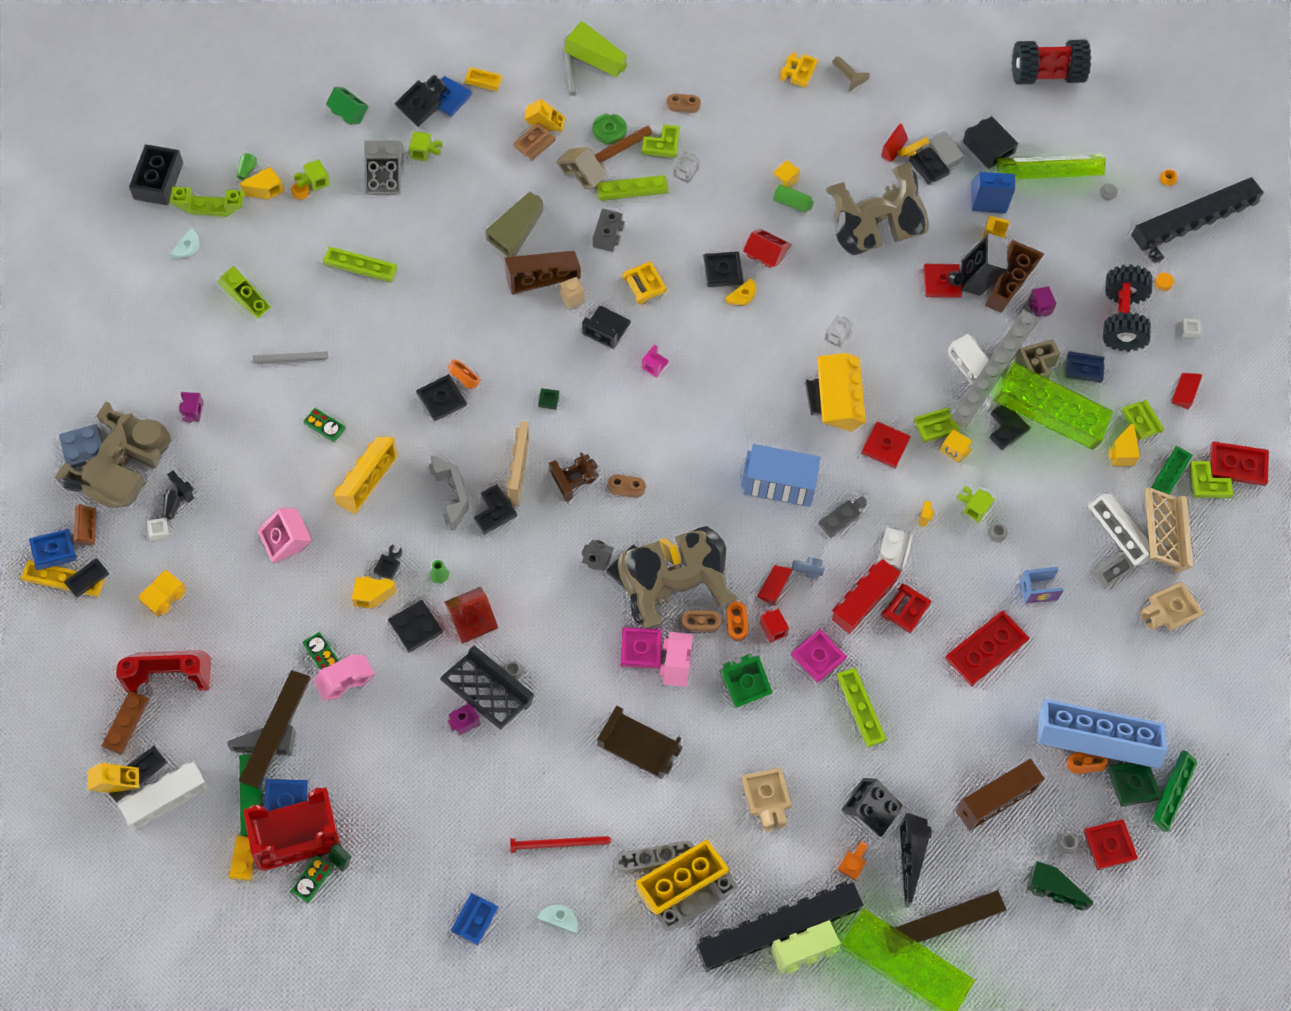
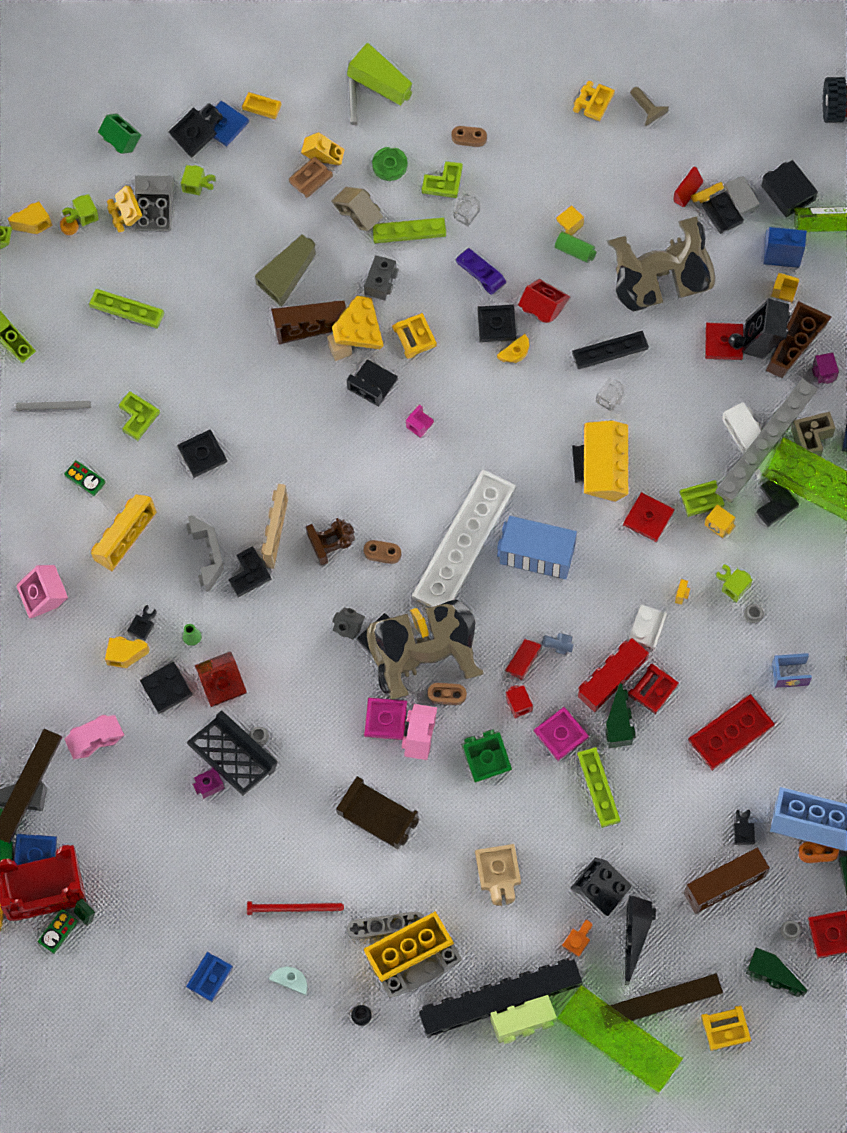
camera: 10 degrees right, 5 degrees up
bright green cone [236,153,257,181] -> none
tile [303,632,339,670] -> none
orange plate [448,359,481,389] -> none
dark green tile [538,388,560,410] -> none
dark orange axle [594,126,652,163] -> none
orange plate [726,601,748,641] -> none
dark grey hinge [818,496,868,538] -> none
none -> yellow plate [107,185,142,233]
none -> lime plate [119,391,160,441]
none -> yellow plate [332,296,384,350]
none -> black piece [351,1005,372,1026]
none -> white plate [412,469,516,607]
none -> dark purple plate [455,248,506,295]
none -> black plate [572,330,649,370]
none -> dark green slope [605,683,636,748]
none -> yellow plate [701,1005,751,1051]
none -> black plate [733,809,755,845]

